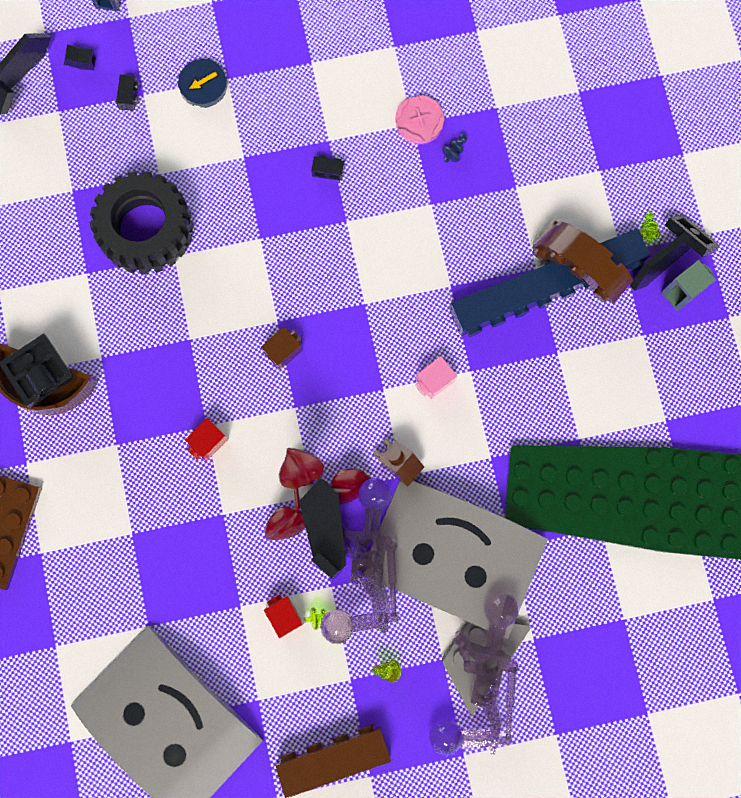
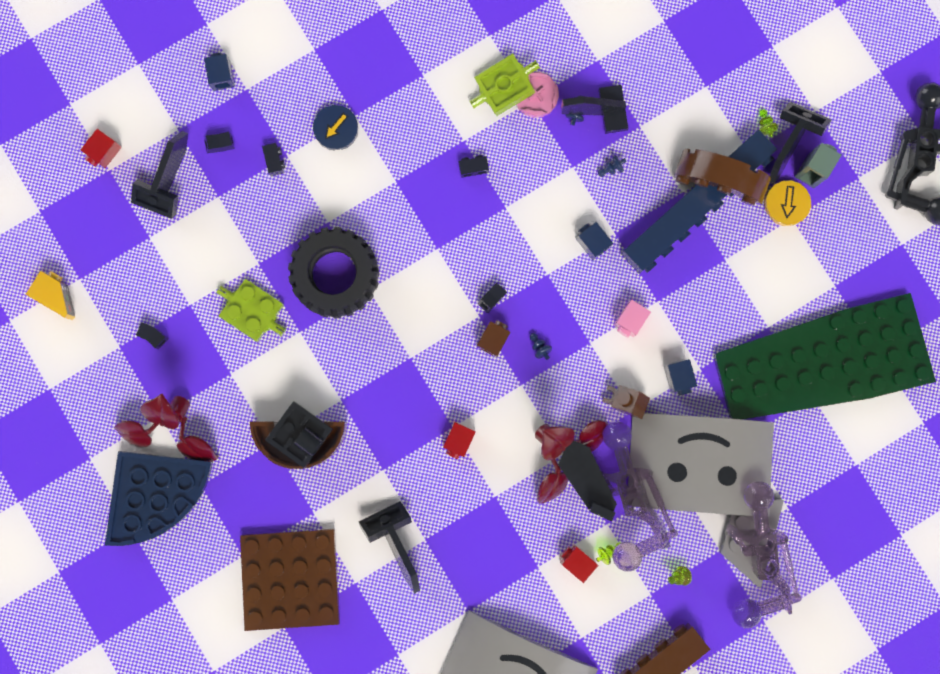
camera: 20 degrees left, 5 degrees up
none -> lime plate [216,279,287,343]
none -> black piece [358,501,420,594]
none -> lime plate [469,53,540,116]
none -> black piece [478,283,507,313]
none -> dark blue hair [529,333,552,360]
none -> black piece [561,85,629,134]
none -> dark blue brick [576,222,613,261]
none -> dark blue hair [598,155,627,177]
none -> dark blue brick [663,359,697,396]
none -> yellow tile [764,180,811,226]

